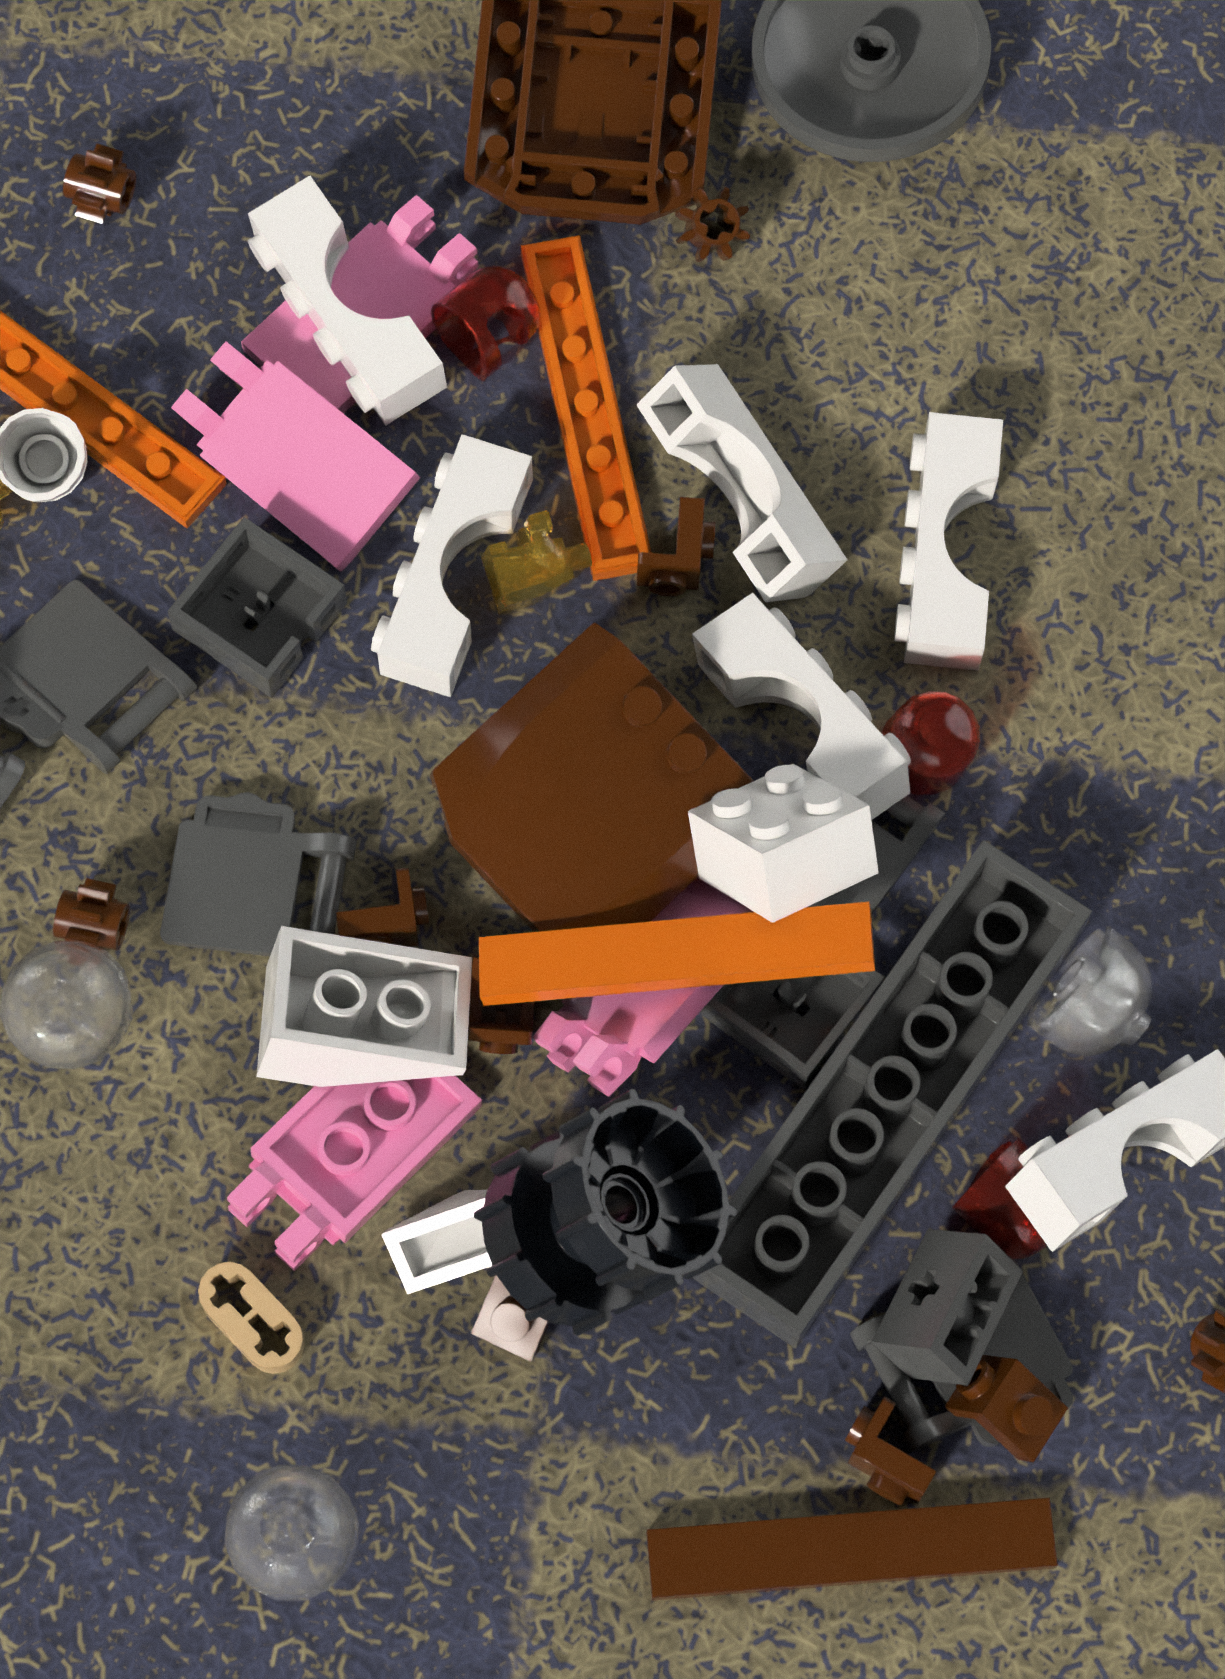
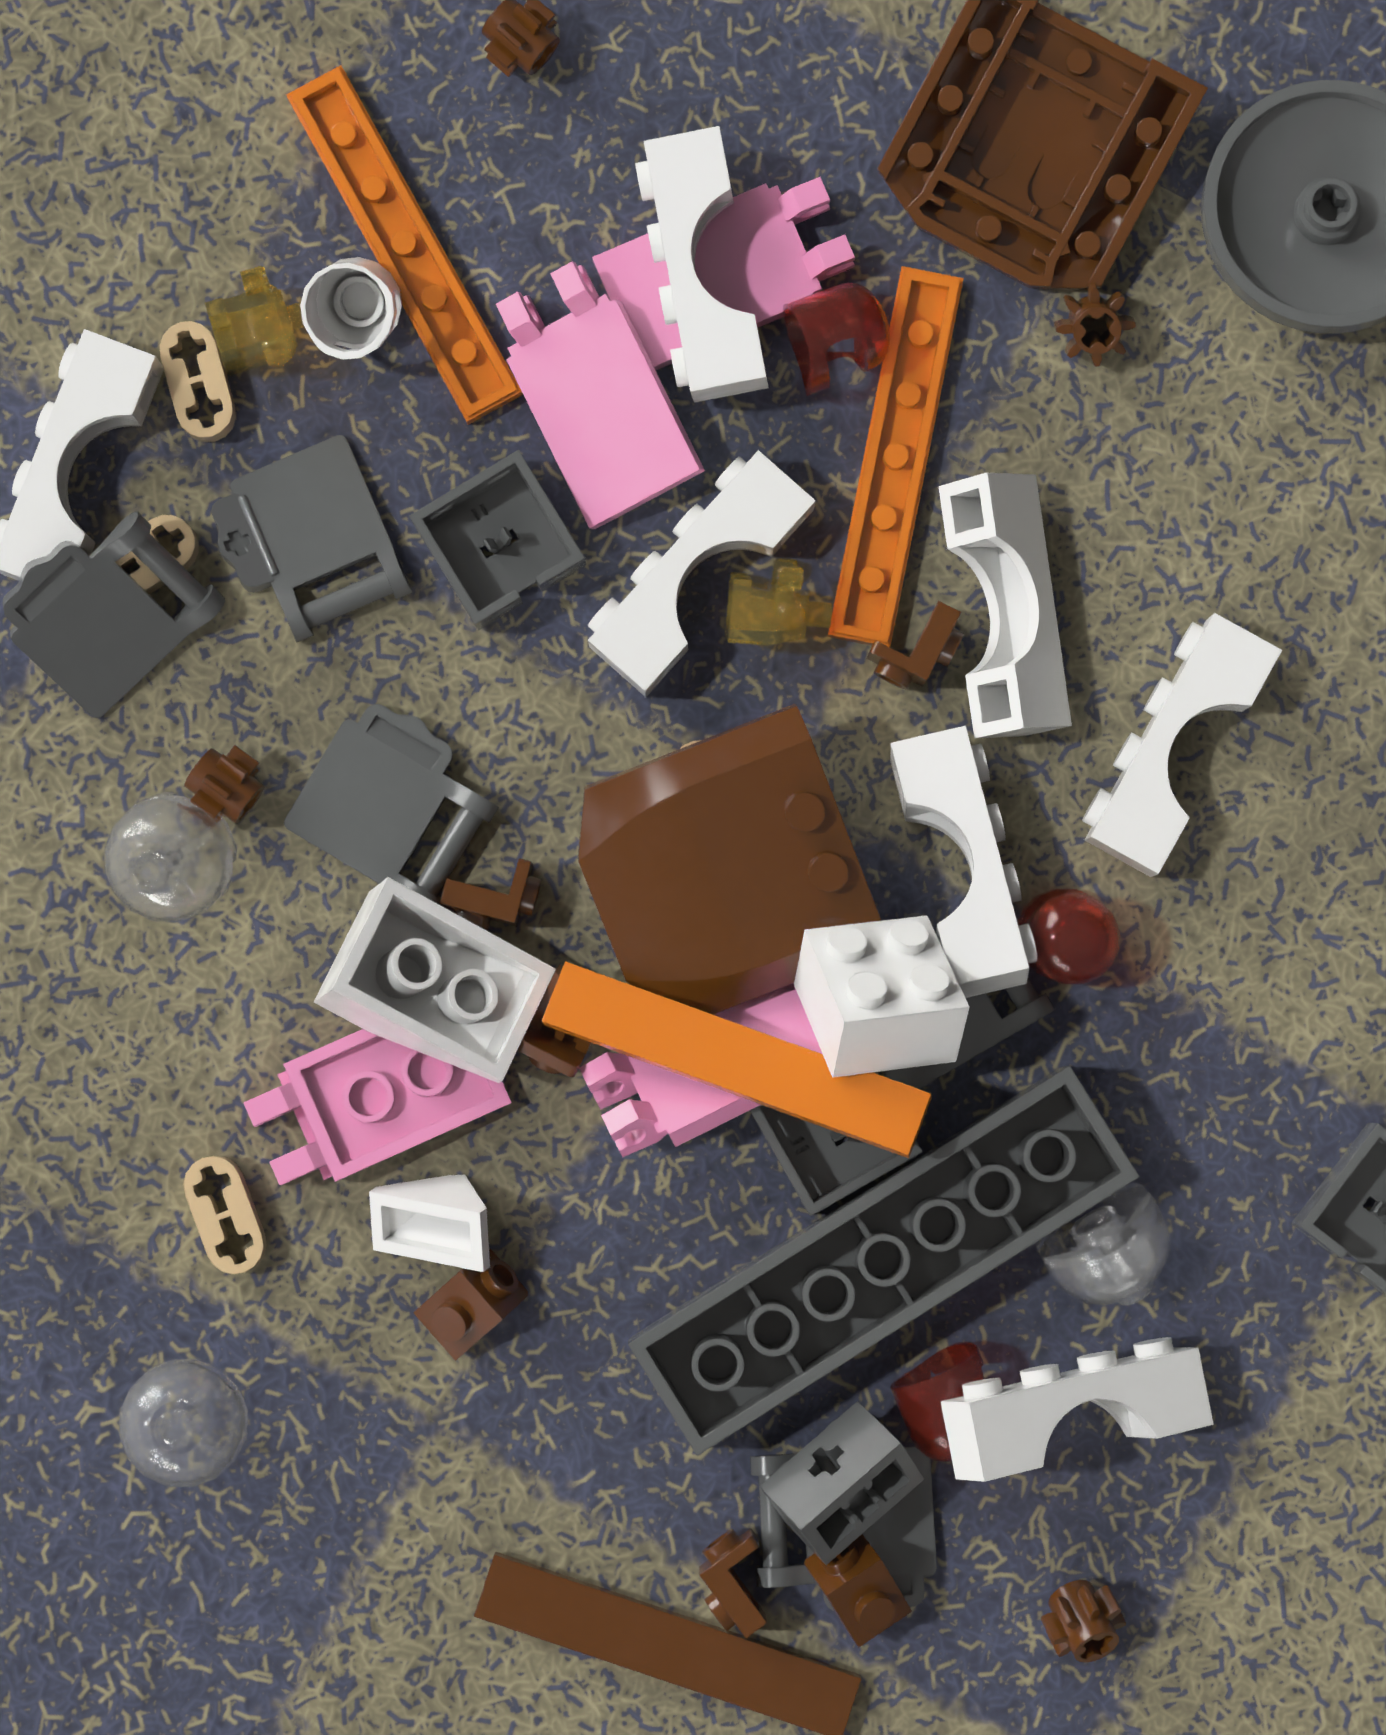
camera: 25 degrees right, 15 degrees up
black piece [474,1089,737,1336] -> none

